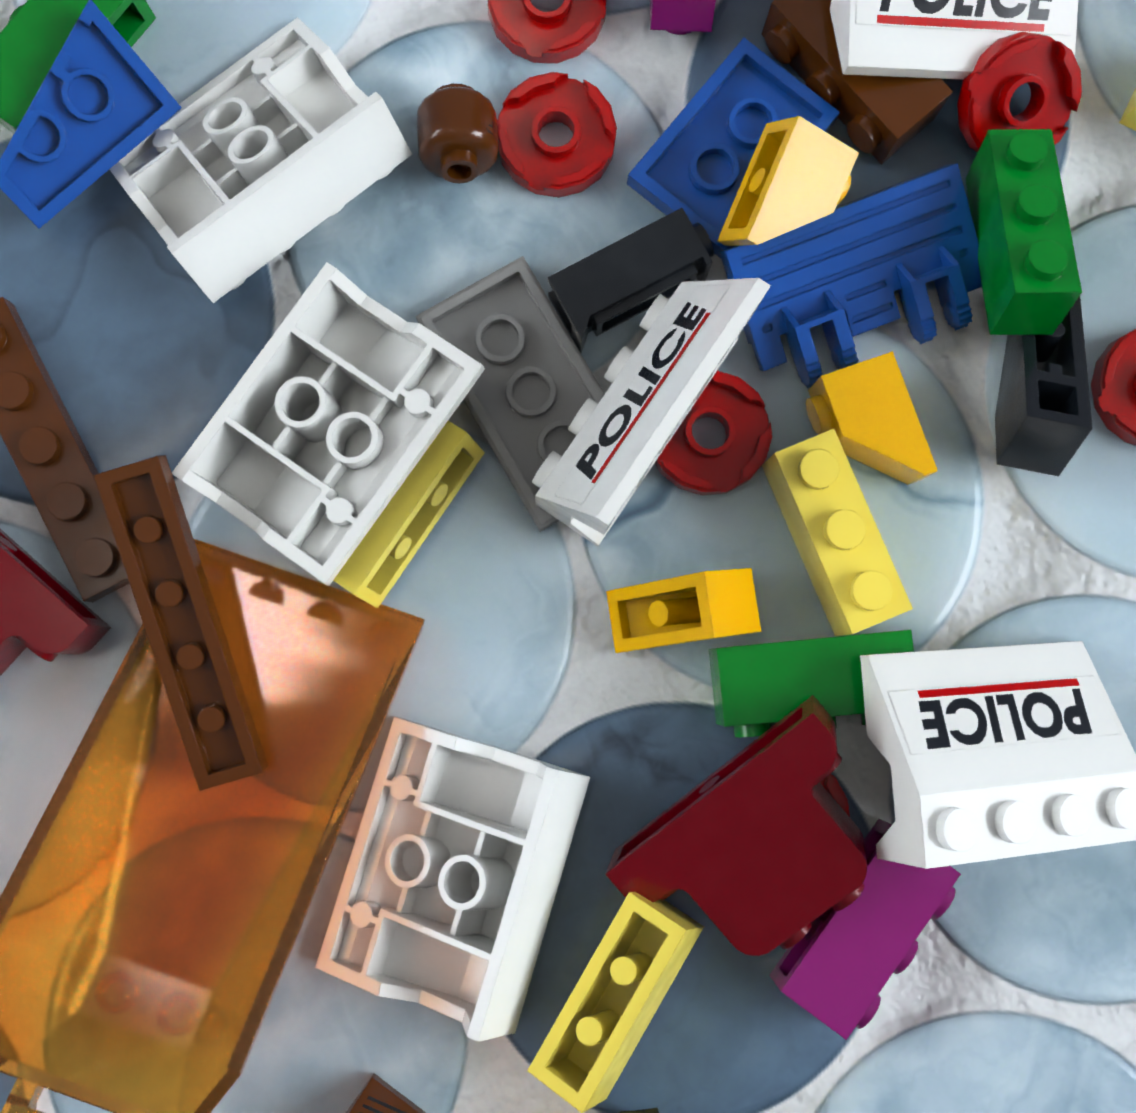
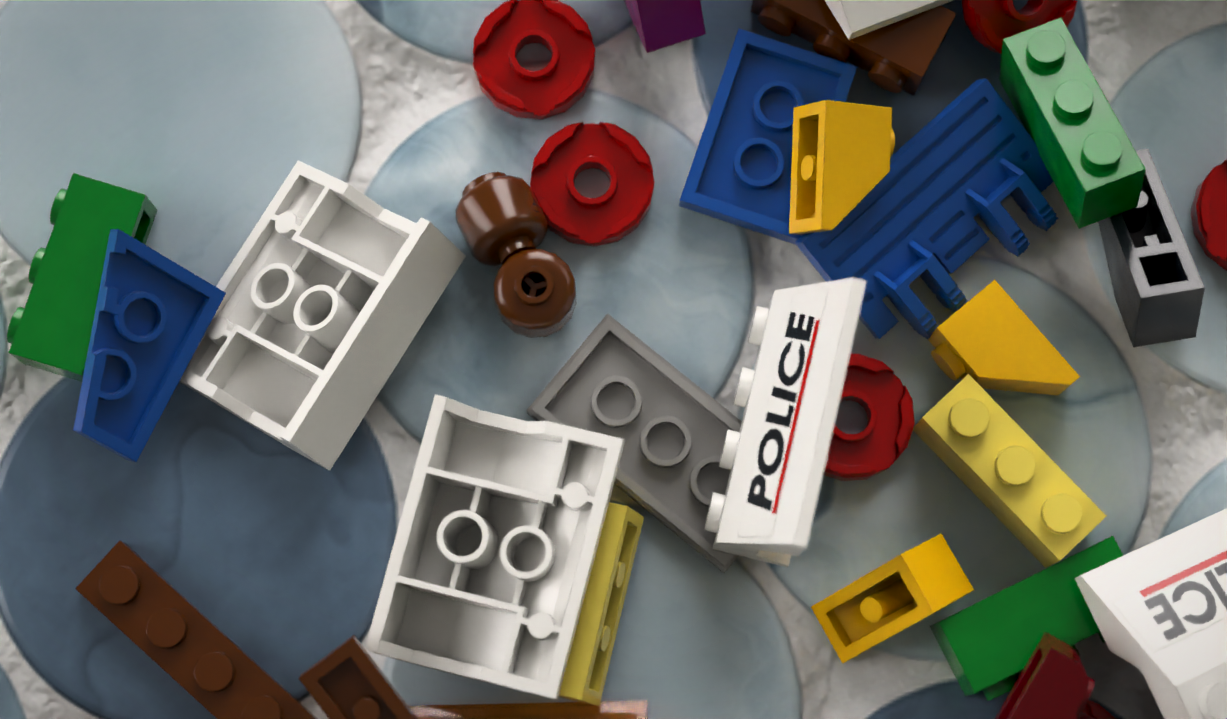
camera: 15 degrees left, 5 degrees down
black window [548,208,714,353] -> none
none -> reddish brown head [493,249,576,338]

